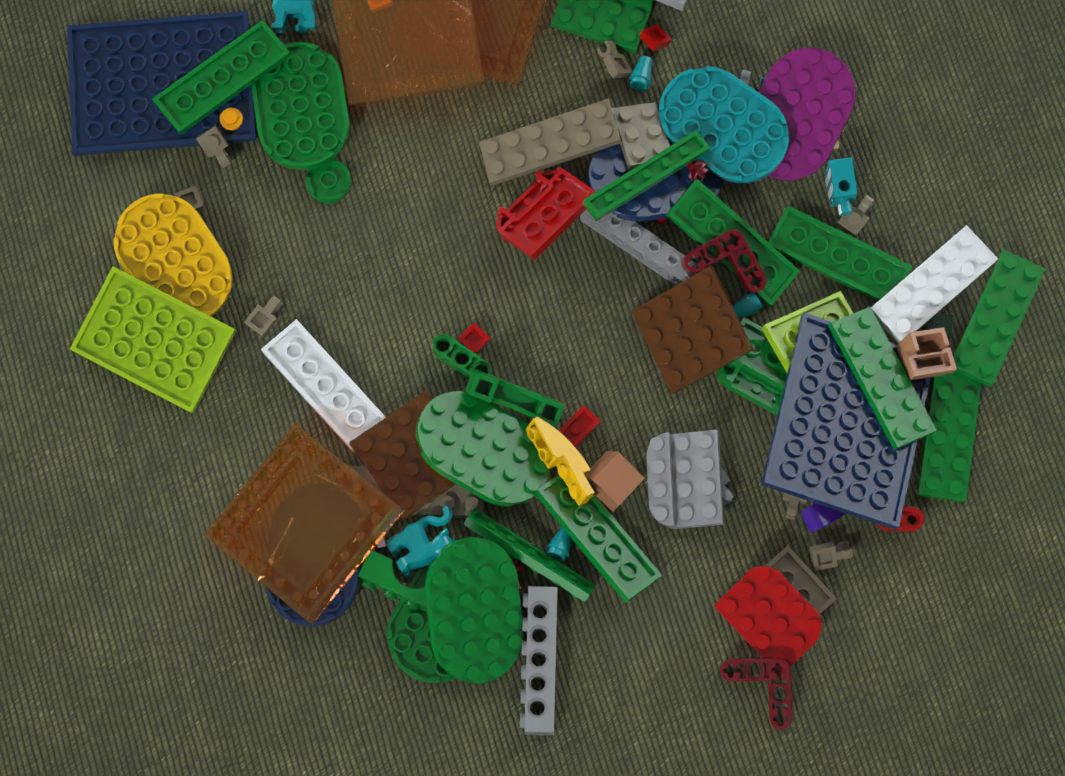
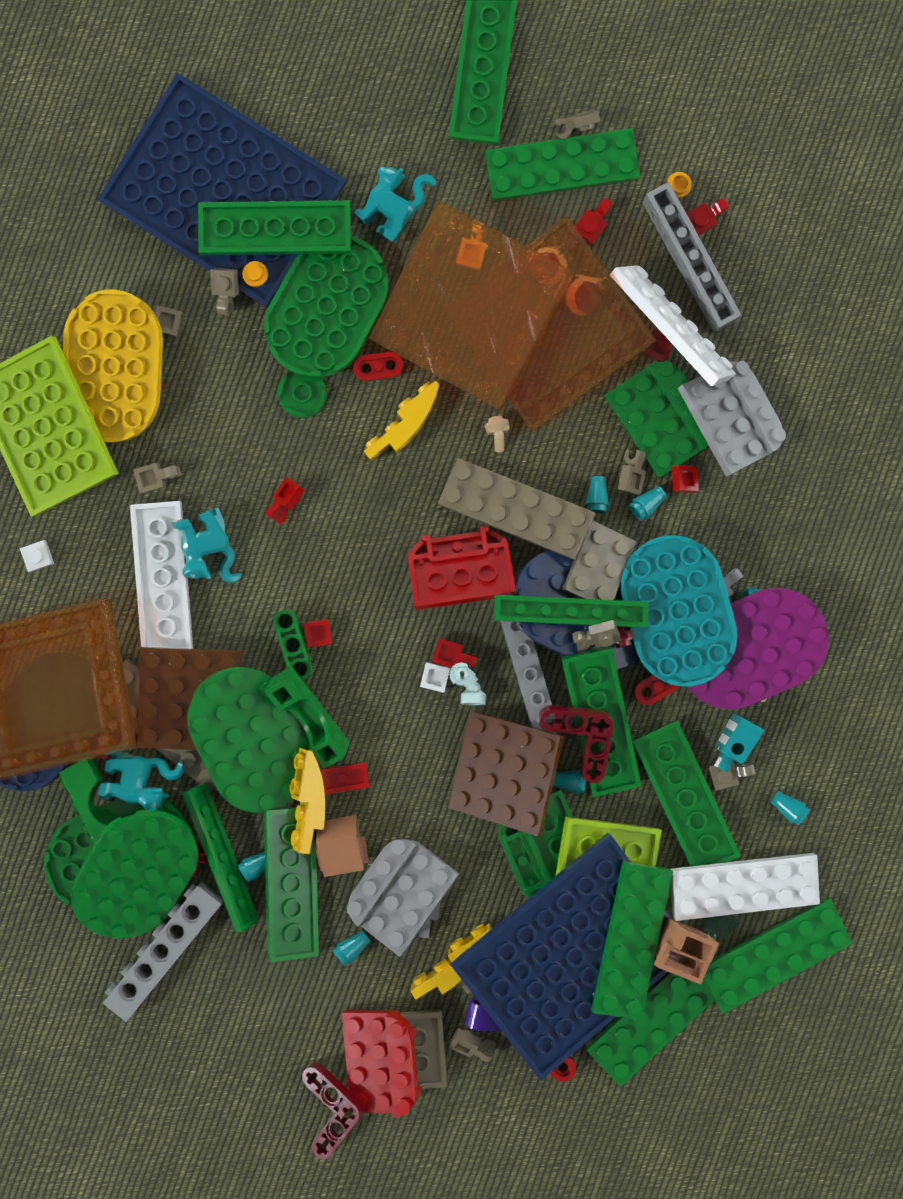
camera: 40 degrees right, 15 degrees up
none -> white plate [20,540,54,572]
none -> teal animal [171,508,241,583]
none -> red plate [266,477,306,525]
none -> teal cone [333,930,371,966]
none -> red plate [353,352,403,382]
none -> yellow slope [364,381,439,461]
none -> yellow slope [411,923,492,999]
none -> white plate [420,662,450,692]
none -> red plate [432,638,478,668]
none -> light aqua arm [449,663,486,705]
none -> tan plate [485,416,509,452]
none -> dark tan plate [573,620,621,650]
none -> teal cone [585,476,609,514]
none -> red plate [633,674,680,705]
none -> teal cone [770,791,810,826]

